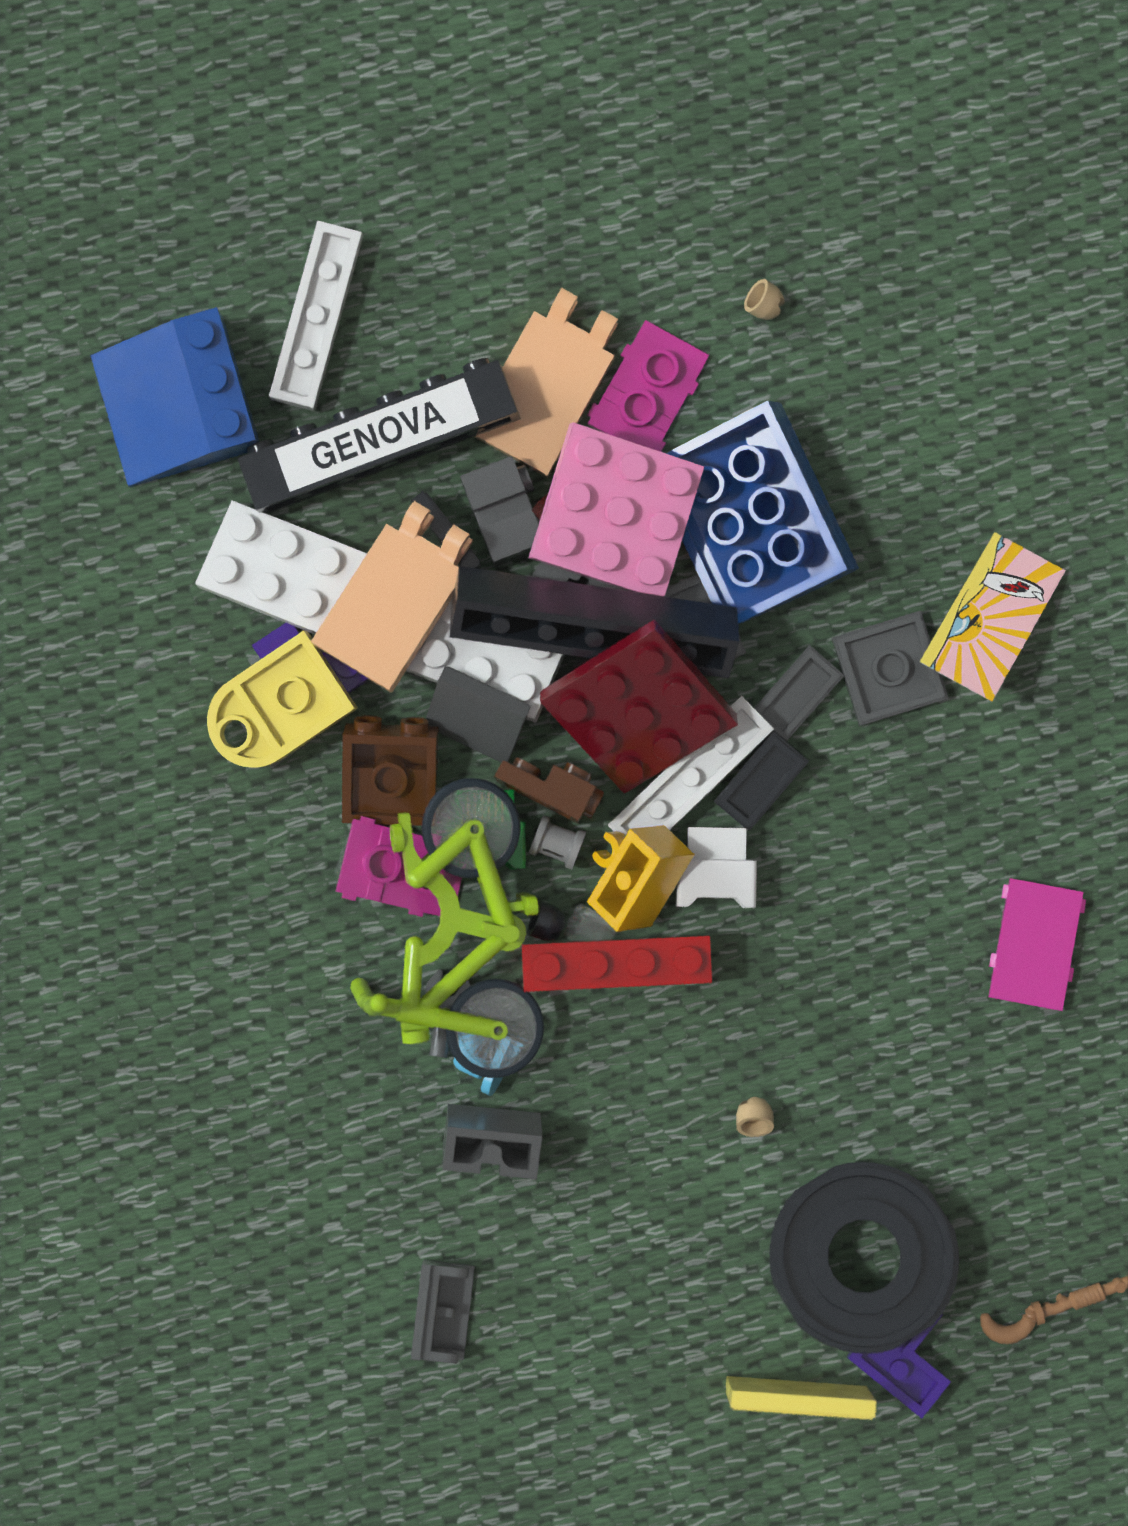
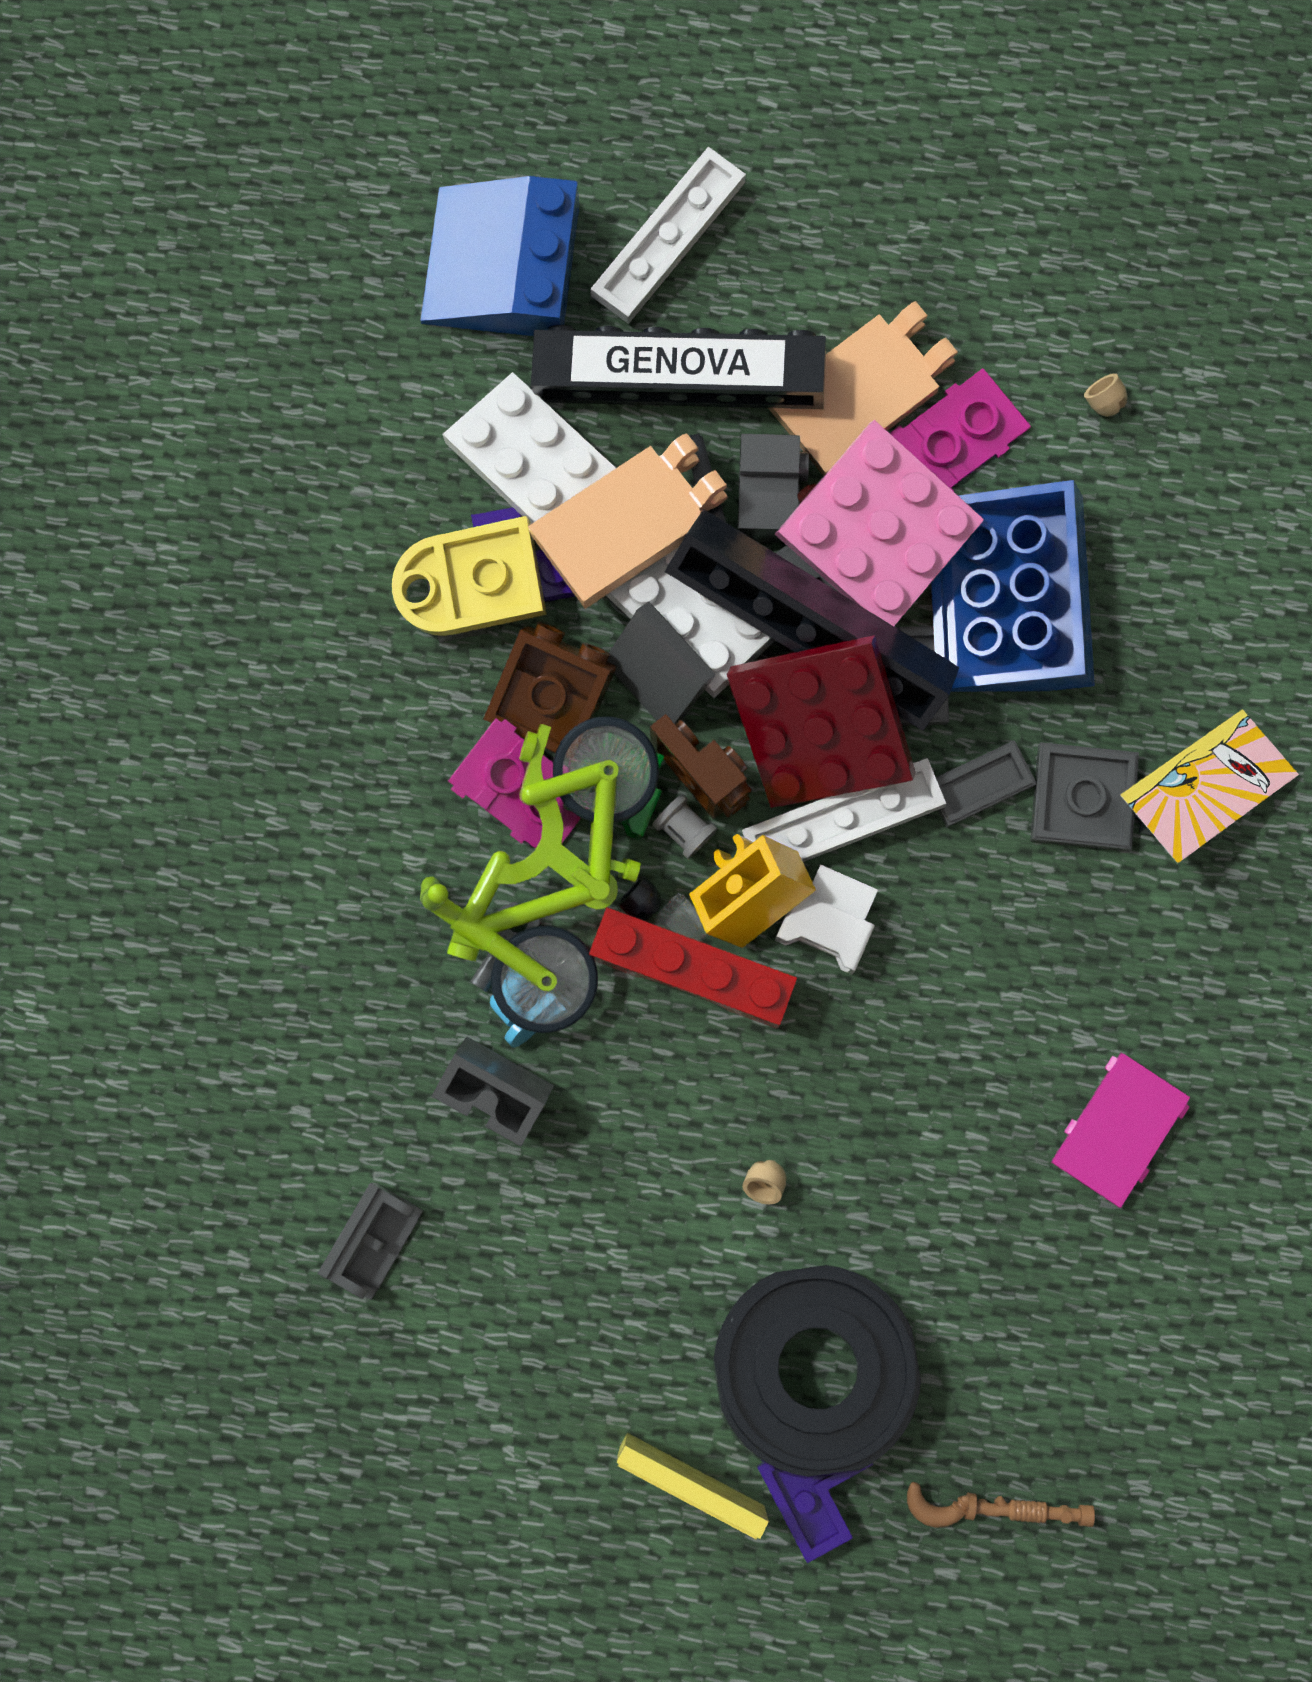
camera: 25 degrees right, 5 degrees down
black tile [714,730,810,831] -> none

